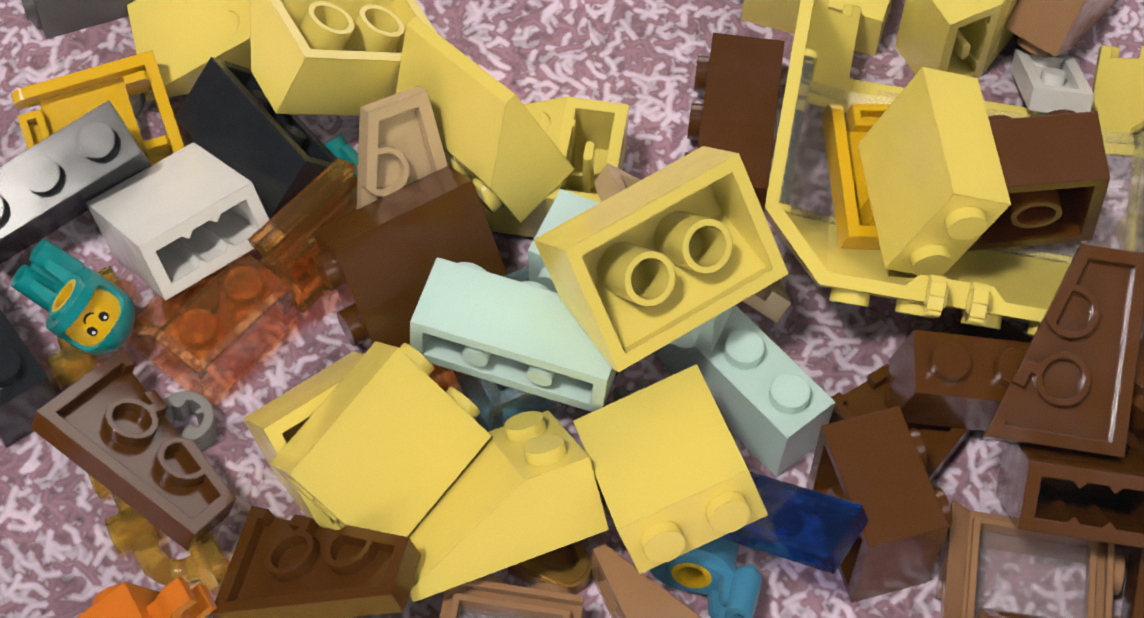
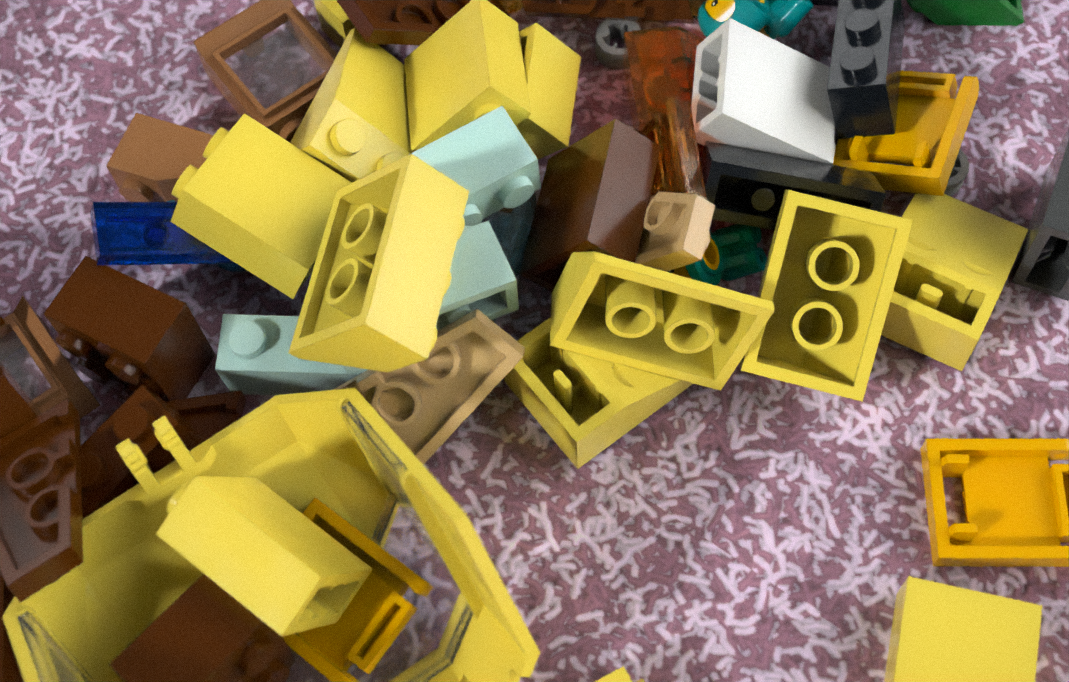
camera: 140 degrees right, 5 degrees up
reddish brown brick [684,32,785,212] -> none

